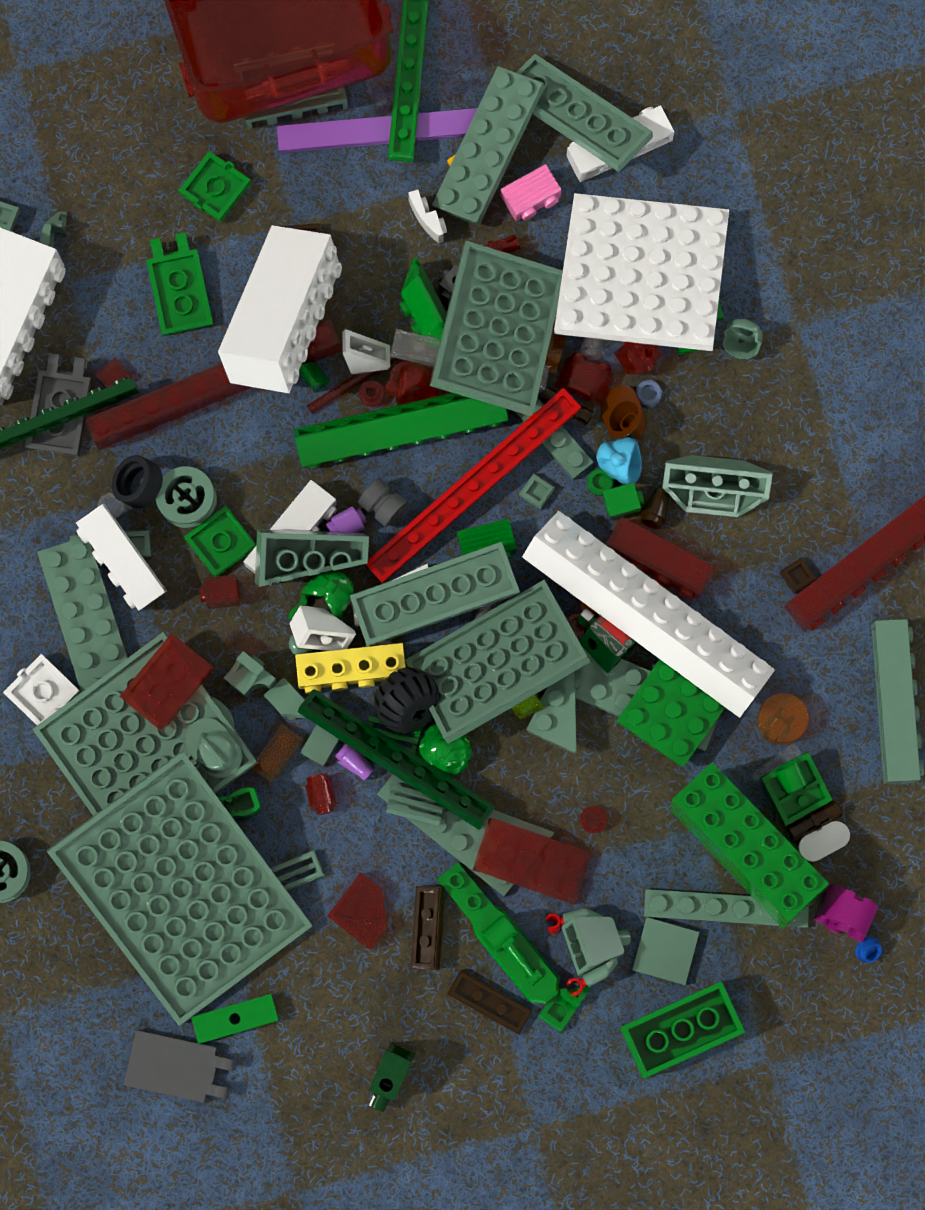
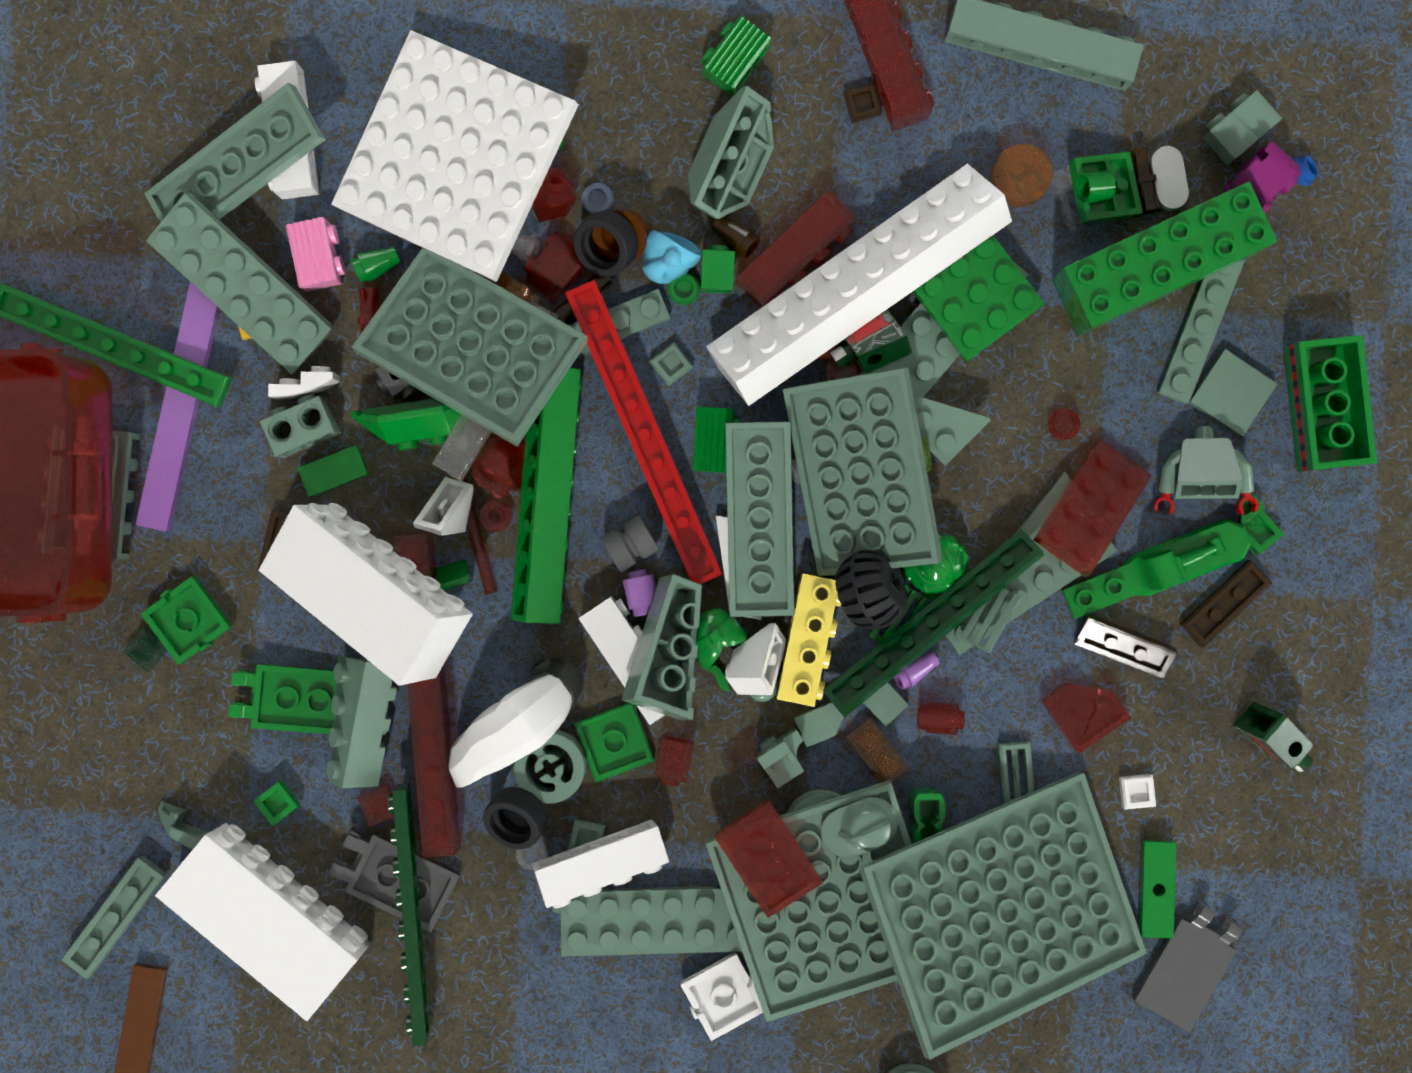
camera: 75 degrees left, 10 degrees up
sand green hair [722,319,763,360] -> none
none -> clear green tile [123,627,167,672]
none -> green plate [253,780,301,826]
none -> sand green brick [260,394,341,458]
none -> green tile [297,445,370,498]
none -> sand green wedge [326,655,397,788]
none -> green cone [350,245,400,283]
none -> white piece [448,657,584,787]
none -> black tyre [573,211,638,277]
none -> green brick [701,16,771,97]
none -> white tile [1119,774,1156,810]
none -> sand green brick [1202,90,1282,166]

